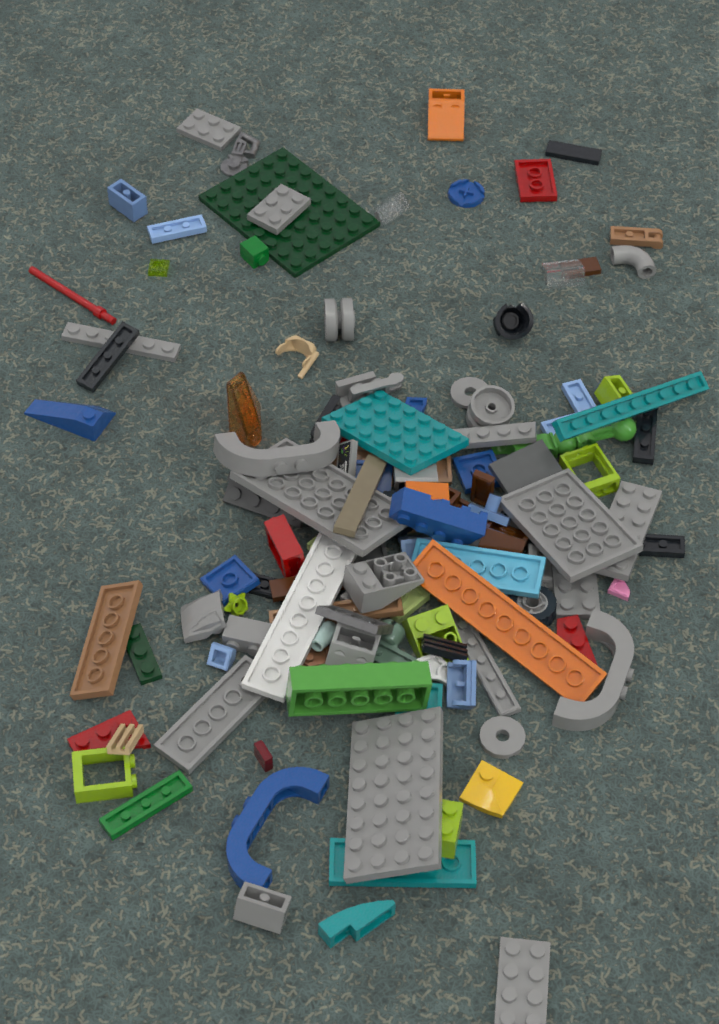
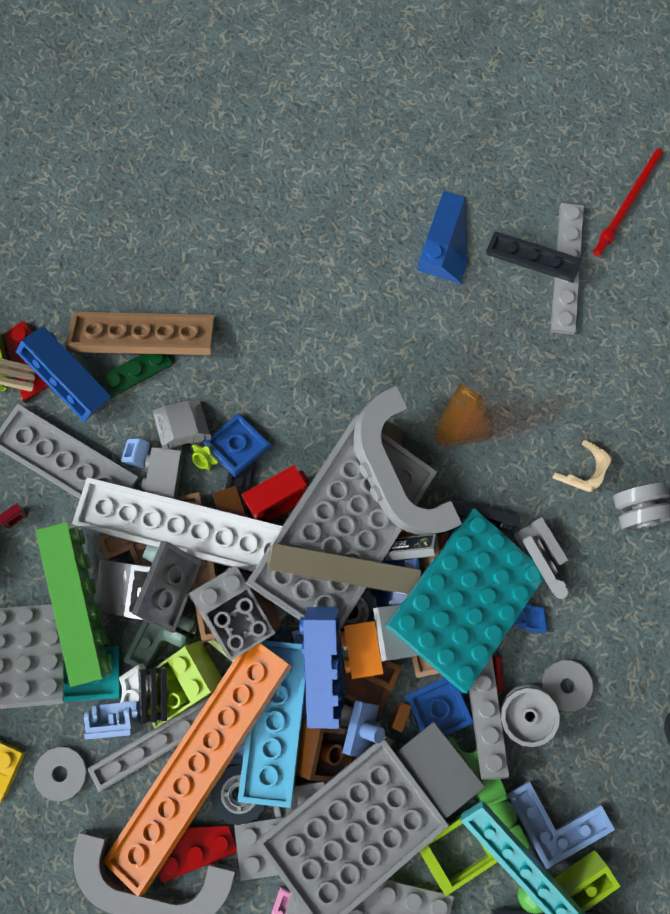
camera: 80 degrees right, 25 degrees up
none -> blue brick [16,326,111,422]

